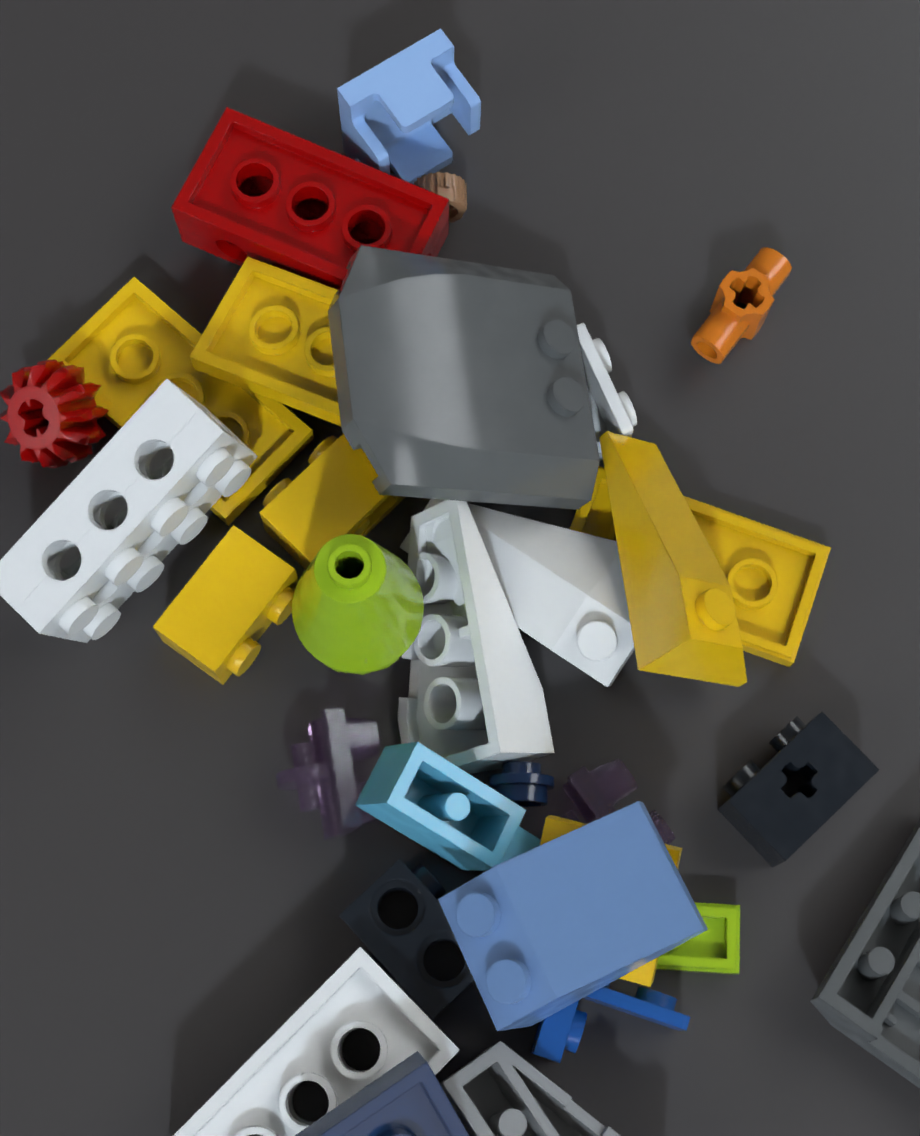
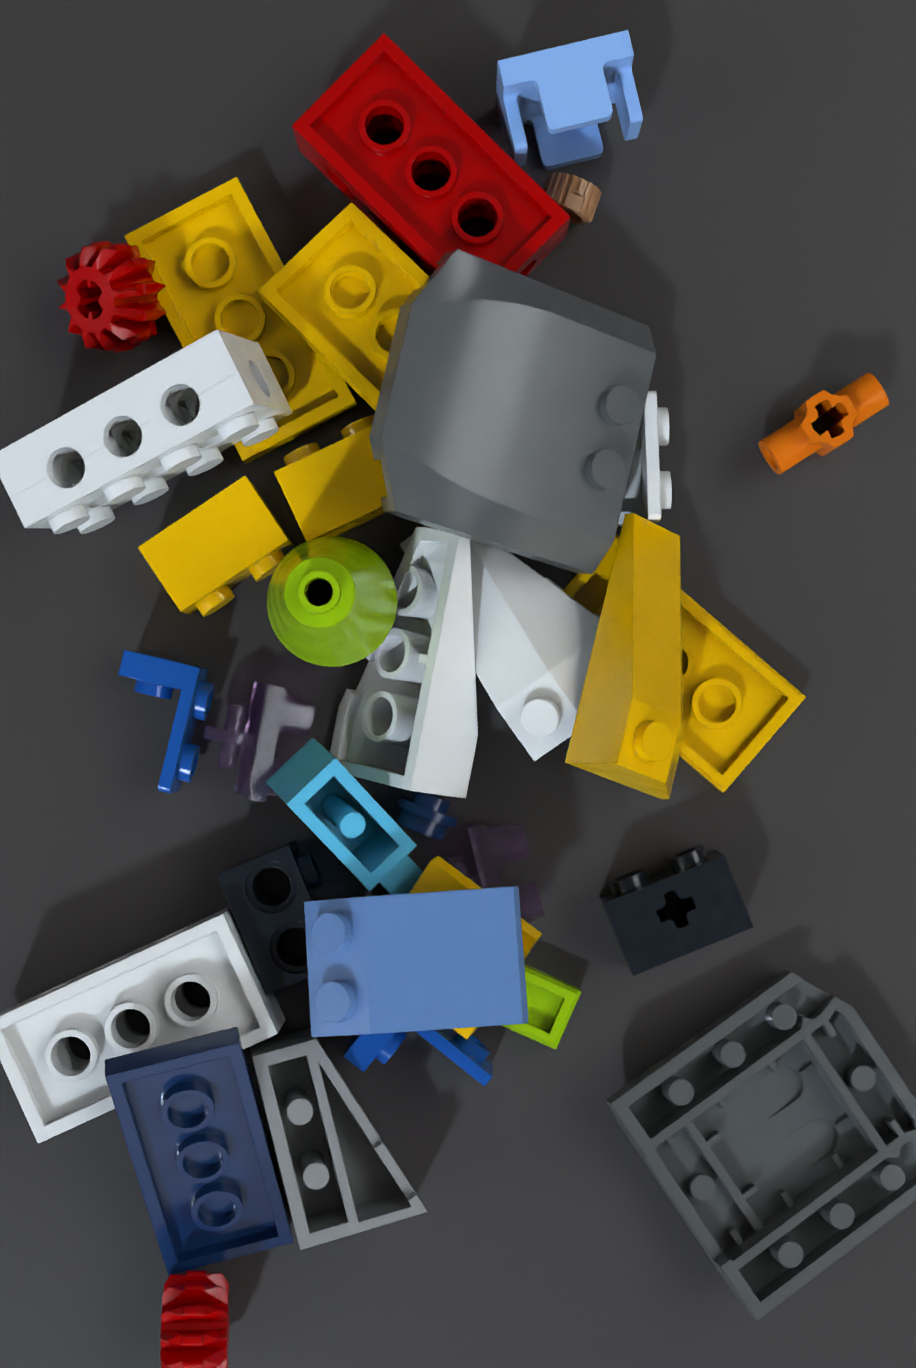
camera: 20 degrees right, 15 degrees up
none -> blue bracket [118,650,215,794]

